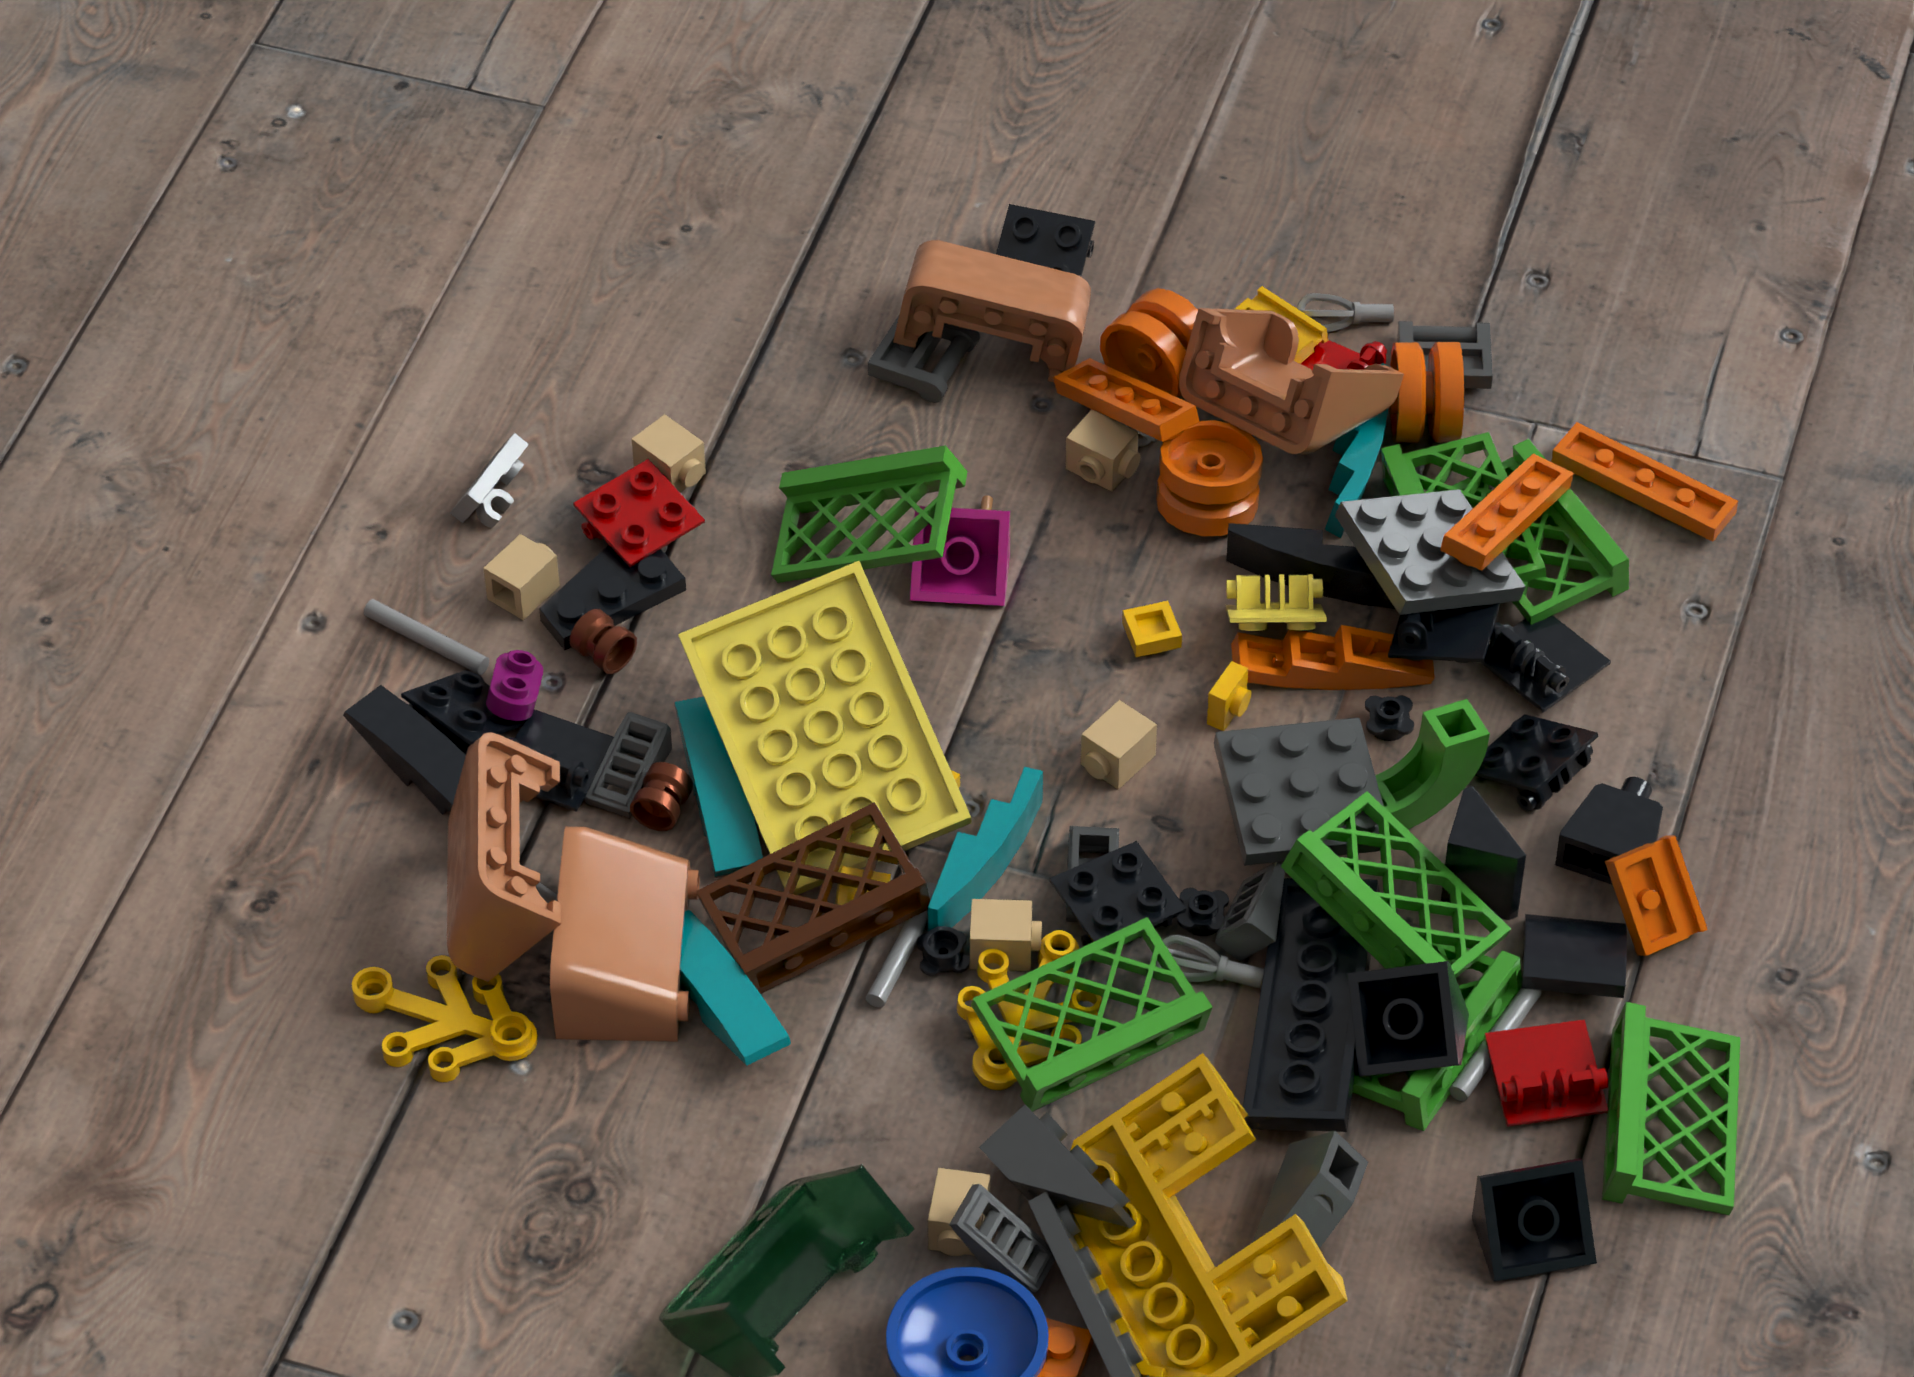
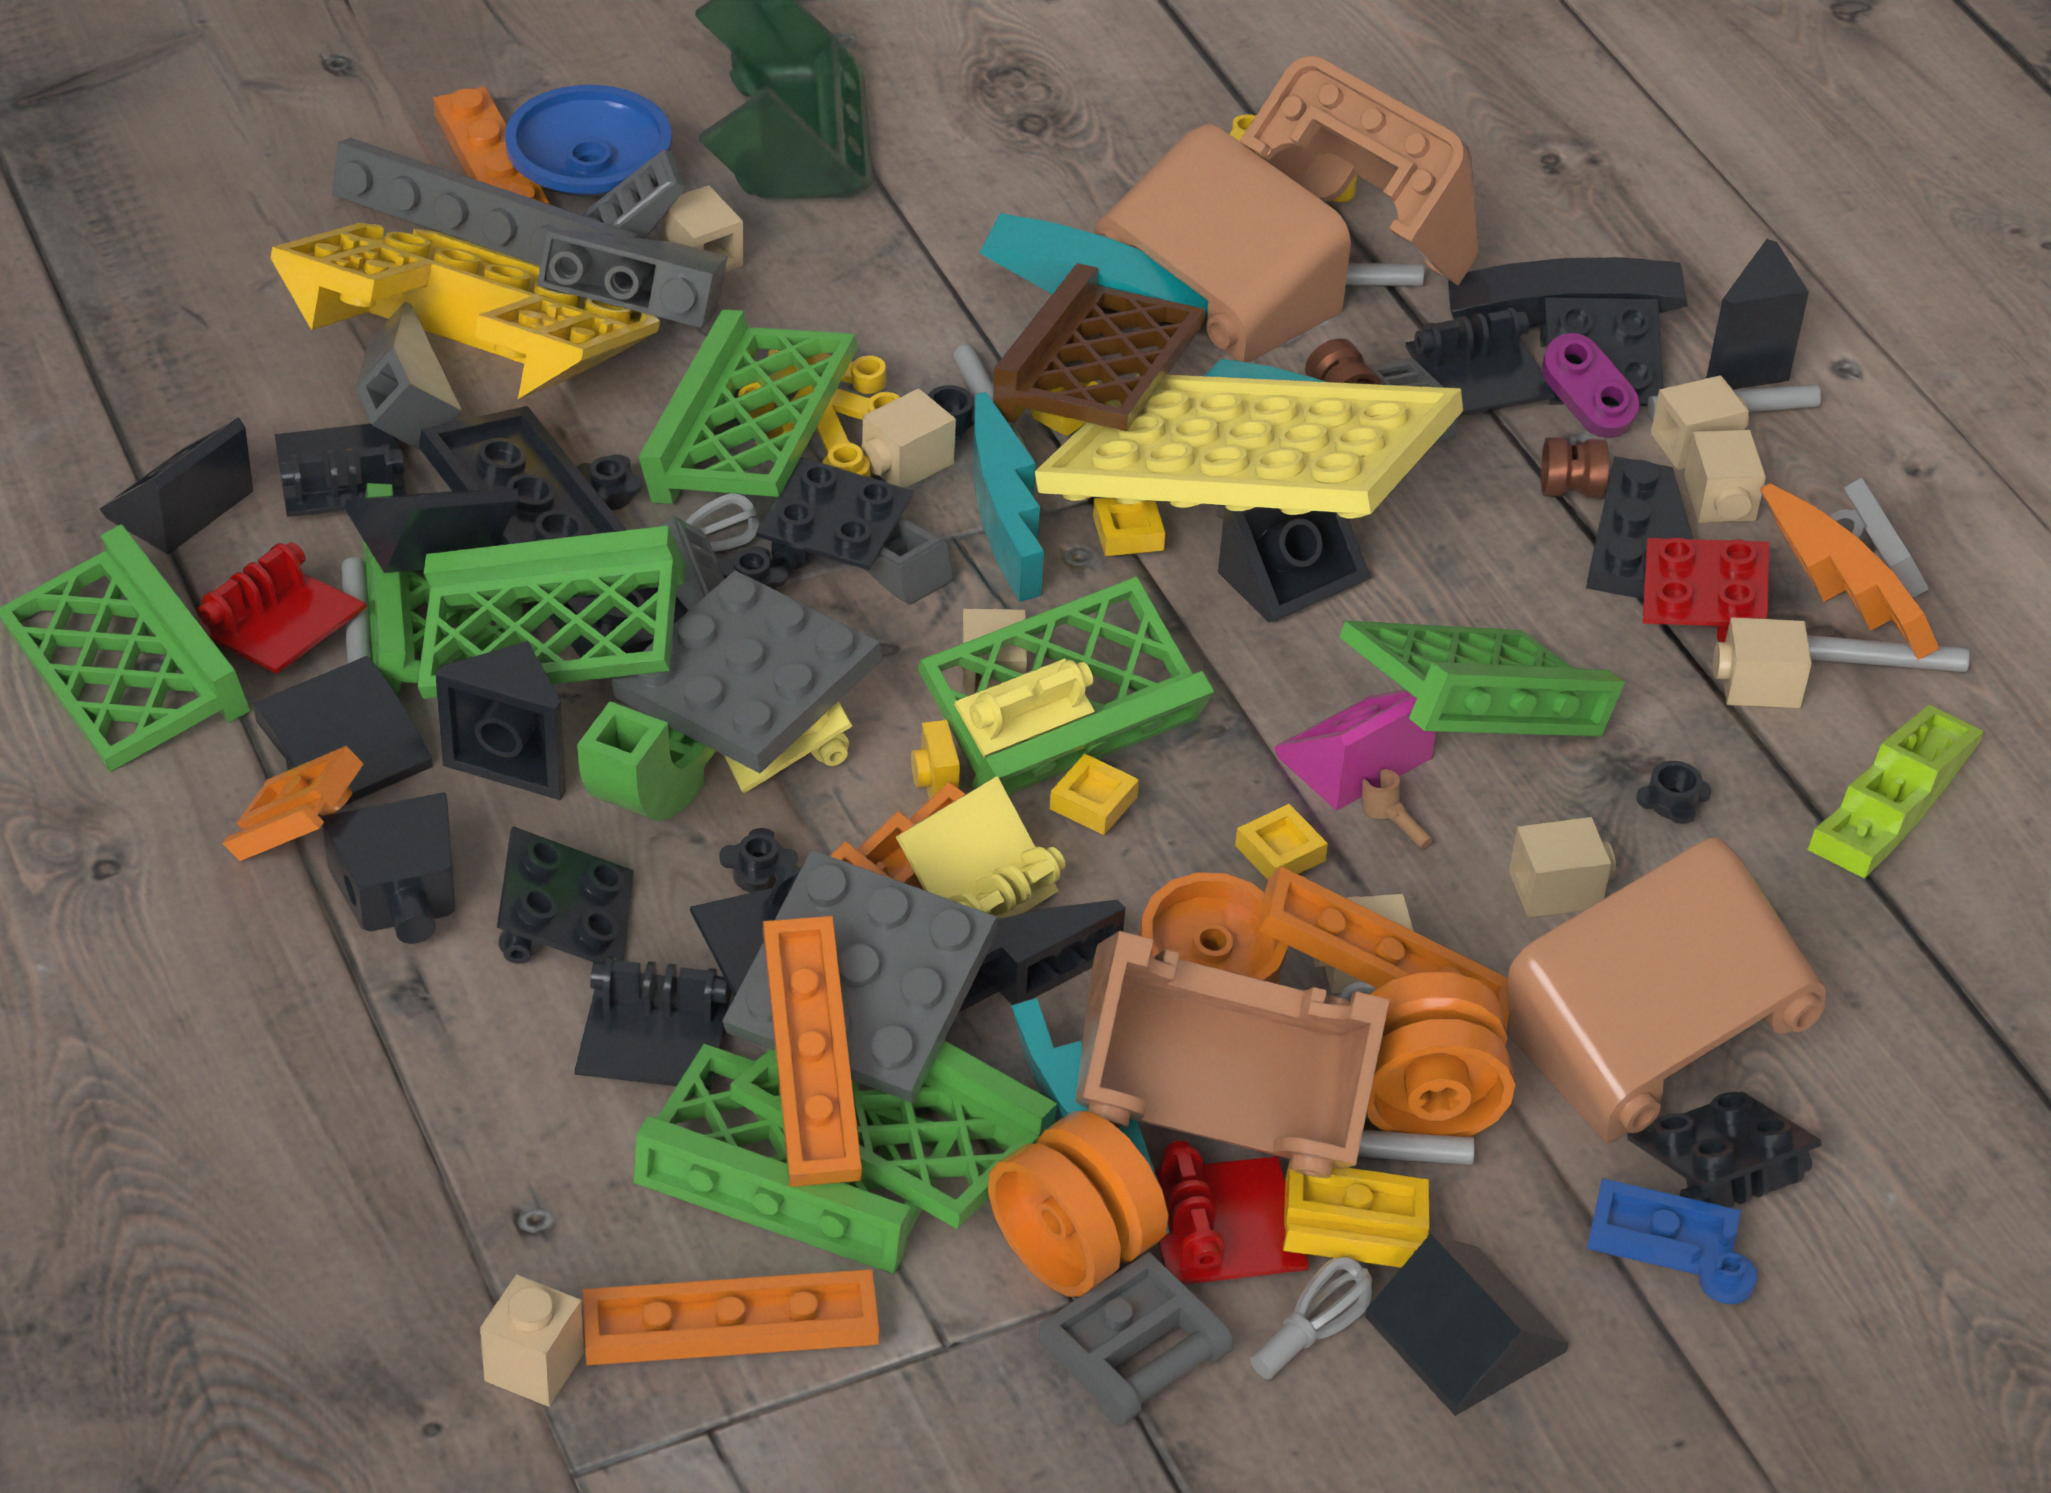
camera: 135 degrees right, 5 degrees down
none -> black hinge [274,423,407,517]
none -> tan brick [480,1274,584,1407]
none -> black plate [576,454,643,511]
none -> bright green fence [917,576,1214,796]
none -> light yellow hinge [954,659,1095,758]
none -> yellow plate [1235,804,1328,880]
none -> black slope [1365,1233,1569,1416]
none -> tan brick [1509,817,1616,918]
none -> blue hinge [1587,1178,1757,1304]
none -> black plate [1636,761,1711,824]
none -> tan brick [1651,375,1749,470]
none -> black slope [1706,239,1809,390]
none -> orange slope [1760,483,1940,660]
none -> light grey bar [1807,635,1969,672]
none -> lime slope [1807,704,1985,879]

